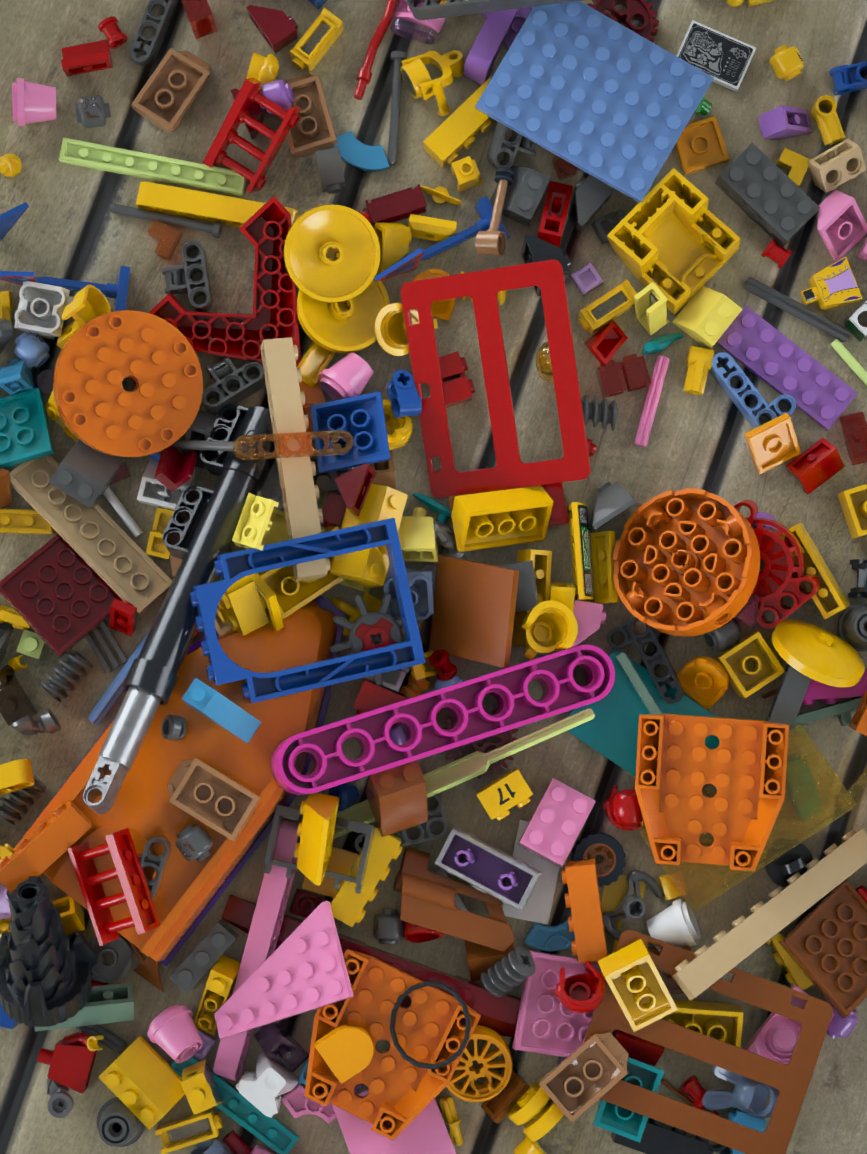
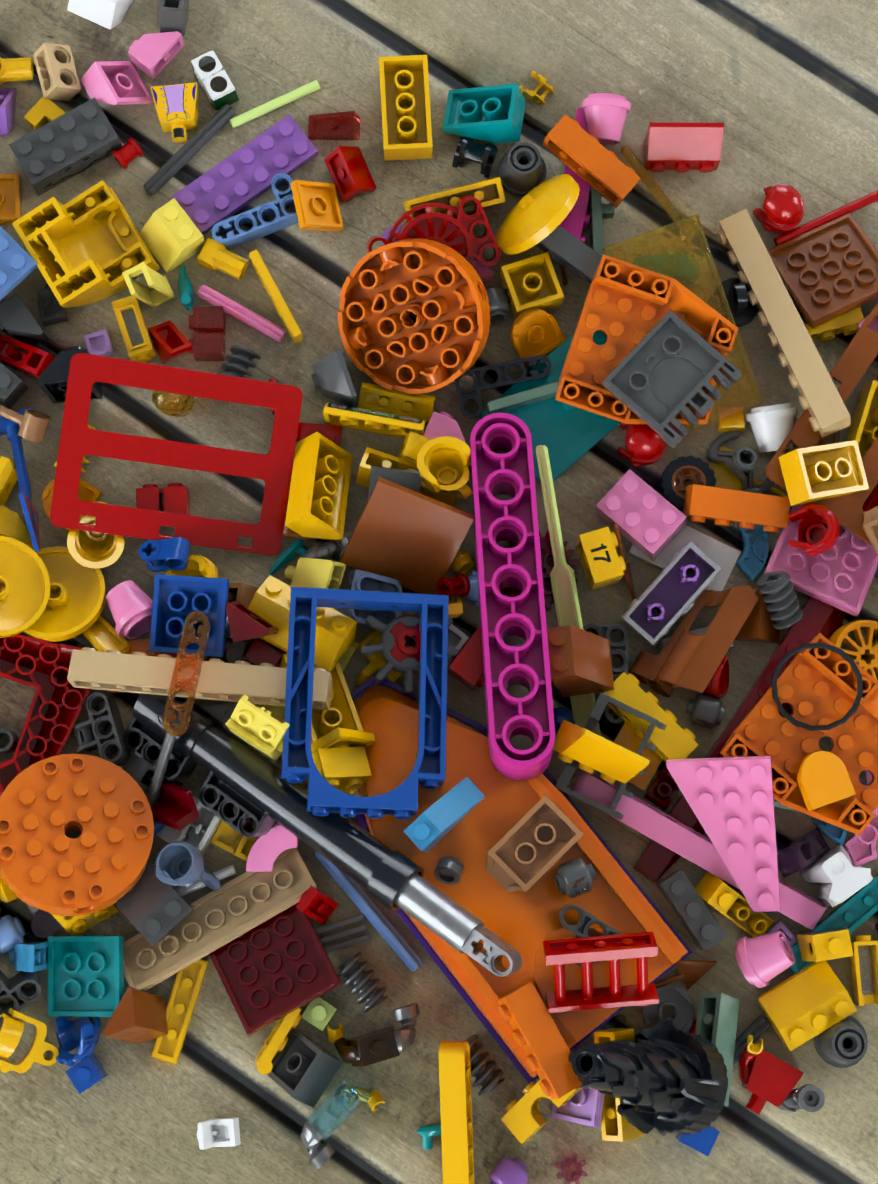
camera: 75 degrees left, 5 degrees down
orange wheel [399,672,431,698] -> none
none -> sand blue piece [156,841,221,891]
none -> bright pink tile [246,823,298,872]
none -> yellow tile [249,249,304,344]
none -> yellow plate [450,549,475,575]
none -> dark grey hinge [602,311,742,448]
none -> dark orange piece [613,524,636,600]

